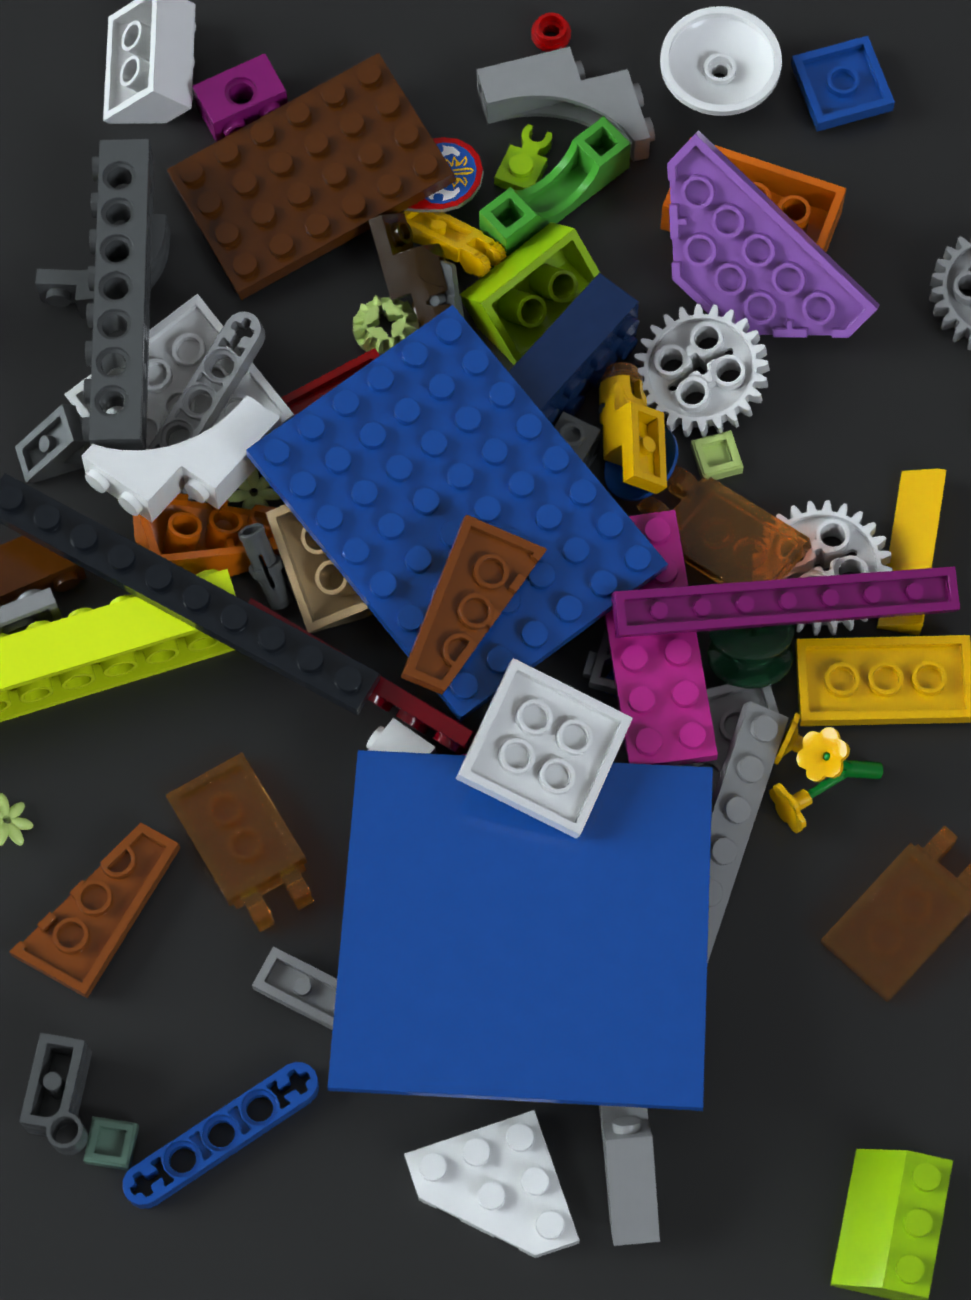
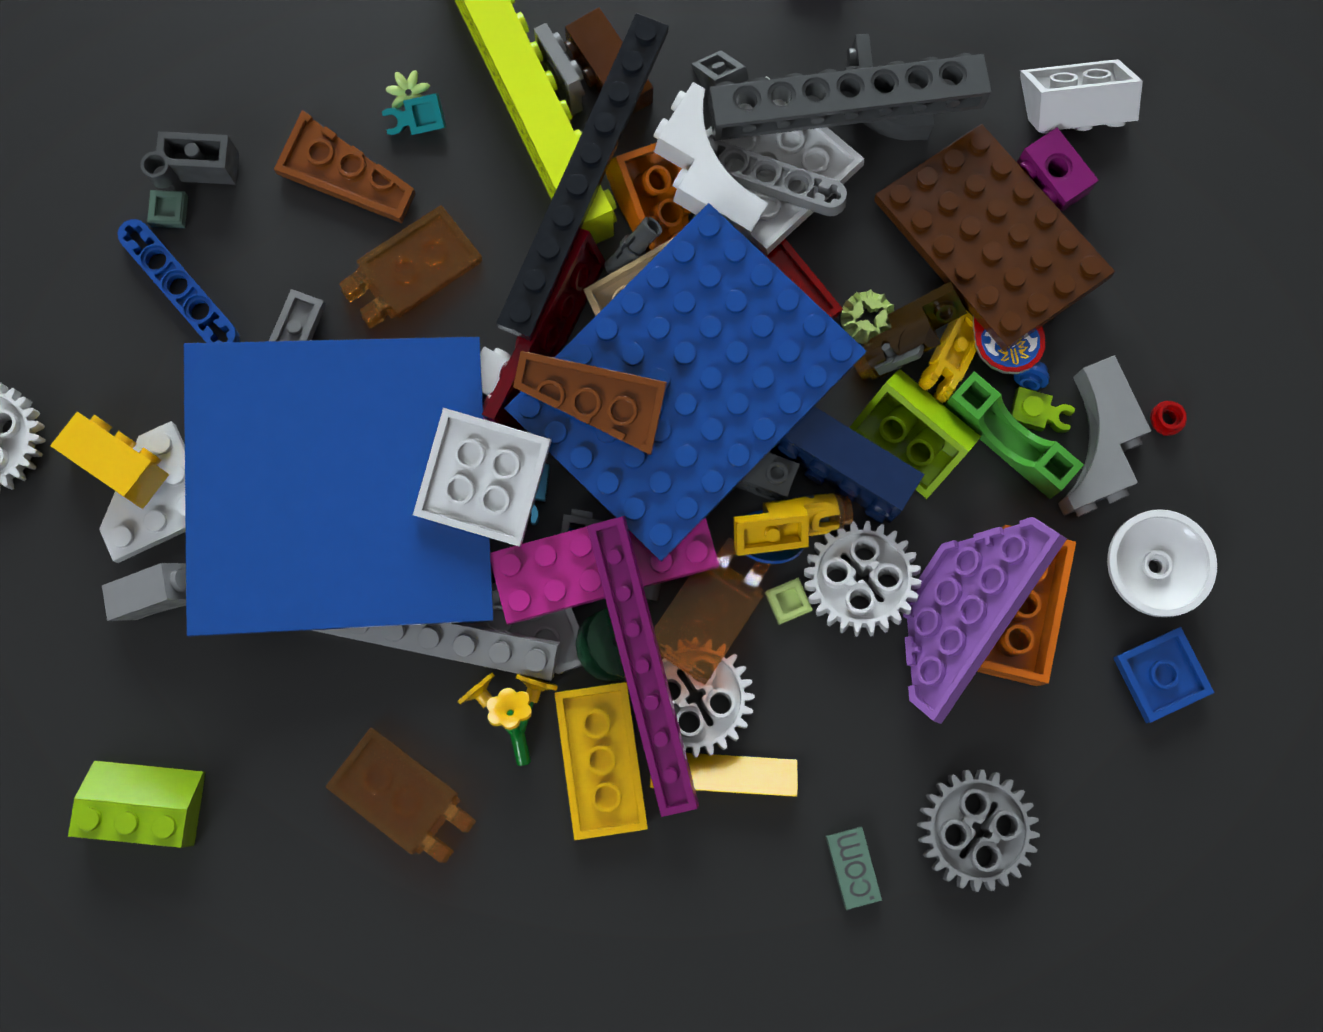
camera: 75 degrees right, 10 degrees up
none -> yellow brick [50,412,169,509]
none -> teal plate [382,93,447,135]
none -> blue plate [1014,361,1050,391]

